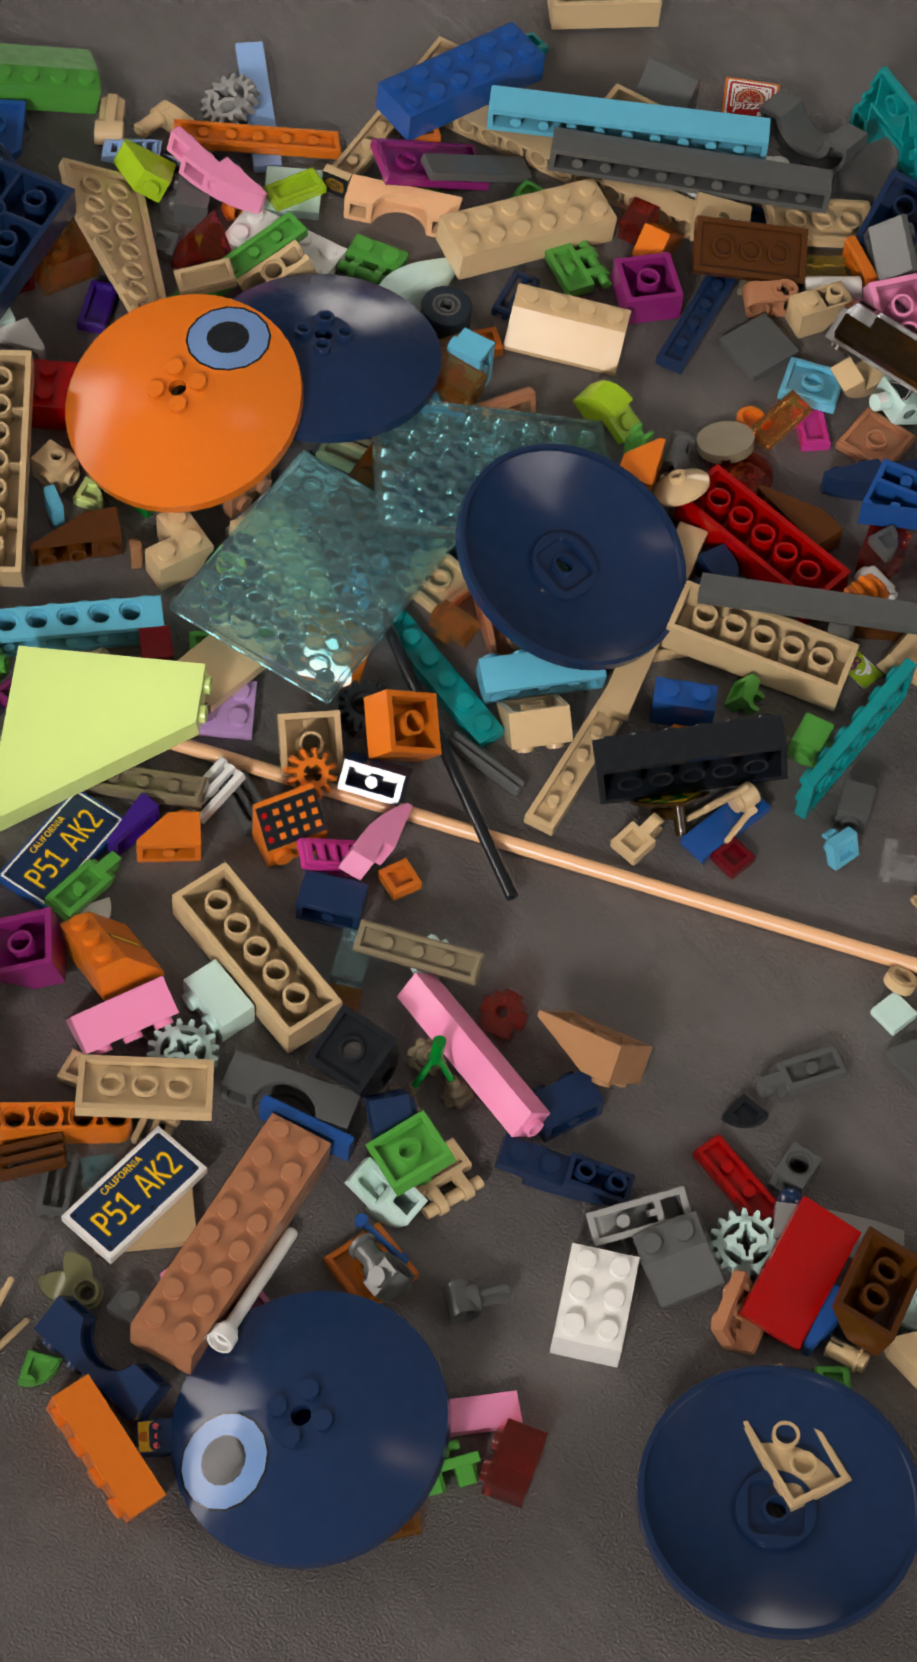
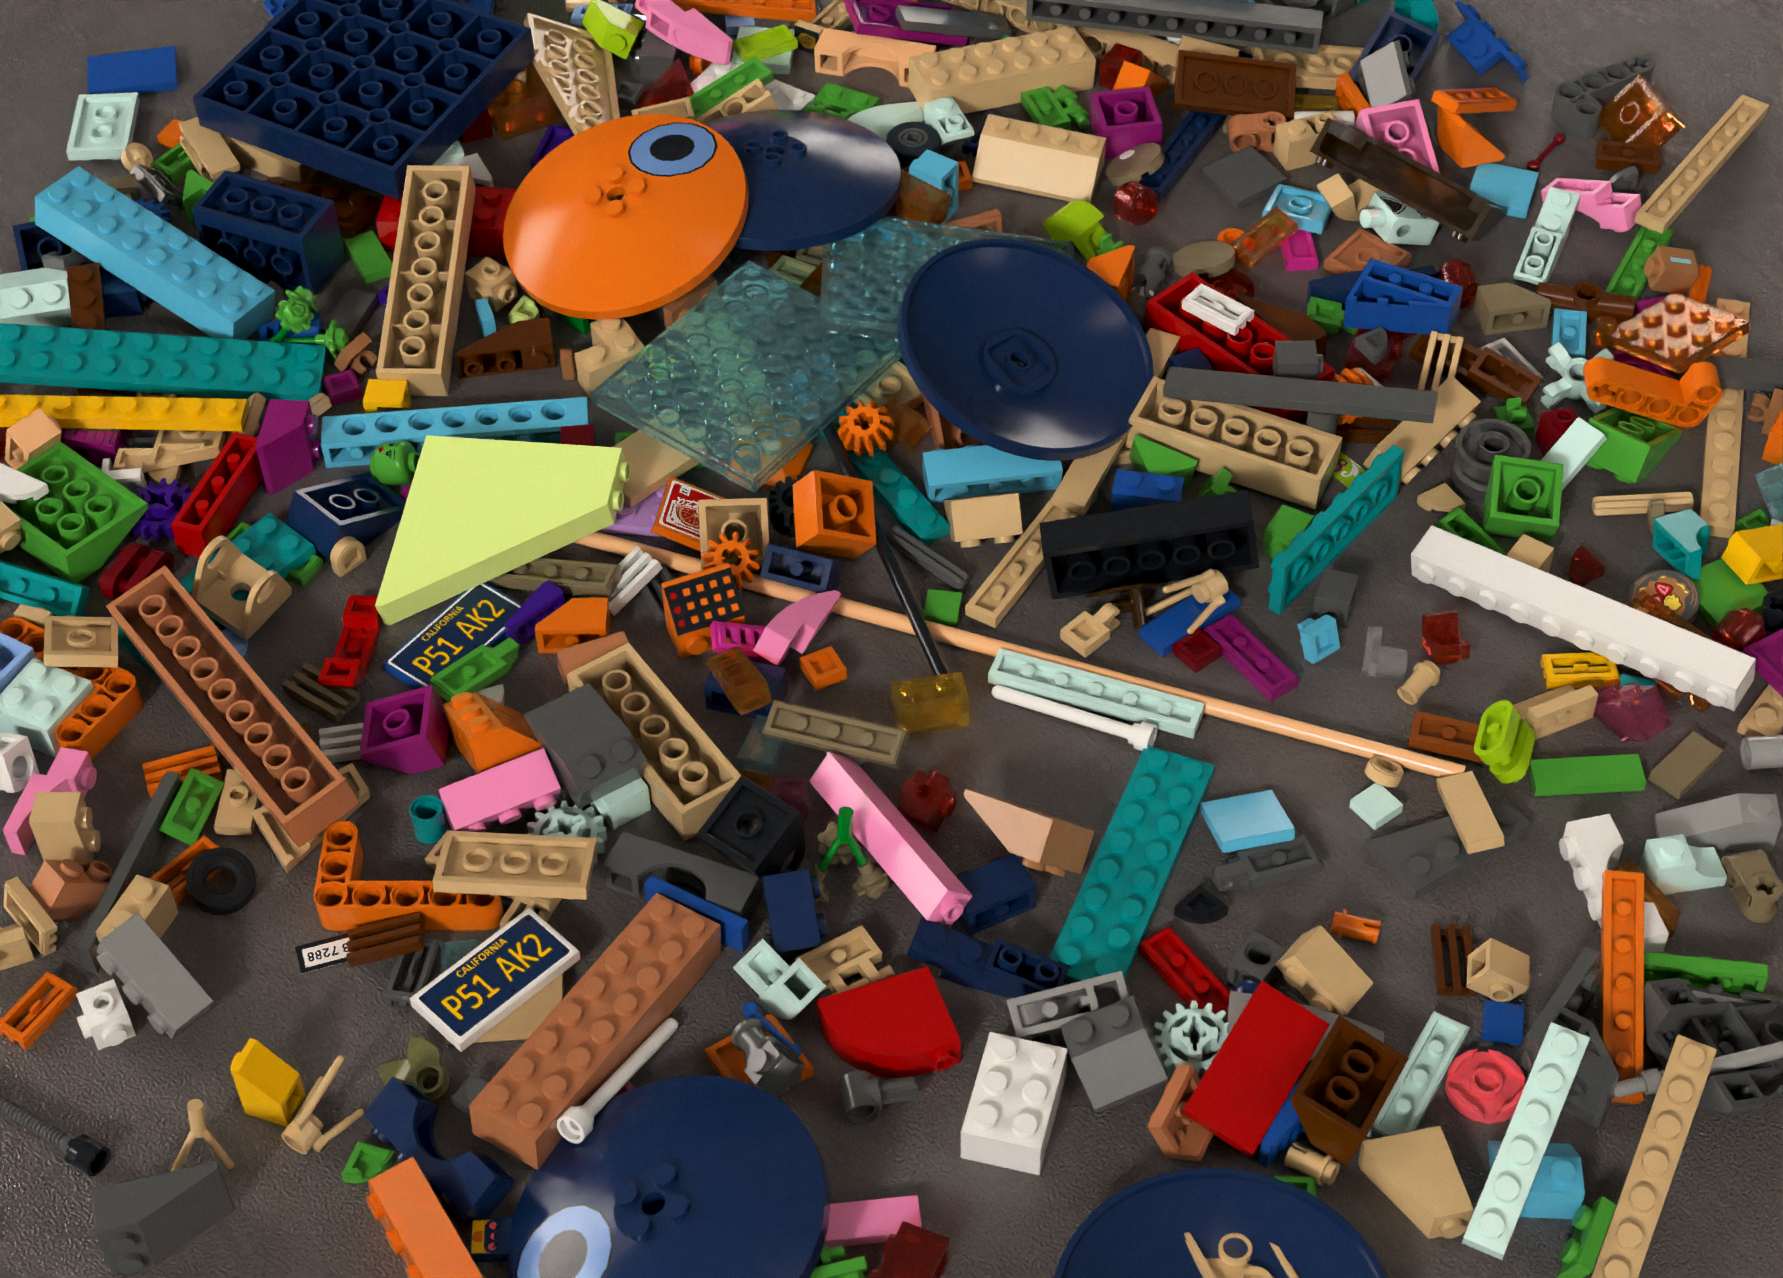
camera: 10 degrees right, 10 degrees down
bright green tile [365,1110,456,1197] -> none
tan dish [652,468,710,507] -> none
none -> teal beam [409,795,448,844]
none -> dark grey slope [524,683,648,809]
none -> nougat brick [556,631,629,685]
none -> tile [651,476,726,551]
none -> clear orange slope [706,646,772,715]
none -> clear pink plate [771,776,810,820]
none -> red brick [817,966,961,1078]
none -> orange gear [838,400,895,458]
none -> clear yellow brick [890,671,969,736]
none -> bright green tile [923,589,963,626]
none -> light aqua slope [924,96,974,148]
none -> light aqua plate [988,648,1205,739]
none -> white piece [991,685,1158,751]
none -> teal plate [1049,745,1215,985]
none -> dark tan tile [1105,143,1165,187]
none -> clear red head [1113,181,1158,226]
none -> bright green slope [1129,435,1198,485]
none -> white tile [1182,283,1254,336]
none -> medium azure tile [1200,790,1295,853]
none -> magenta tile [1203,614,1299,702]
none -> dark grey brick [1273,340,1323,380]
none -> tan brick [1275,925,1374,1016]
none -> bright green plate [1307,296,1361,335]
none -> orange pin [1330,909,1381,945]

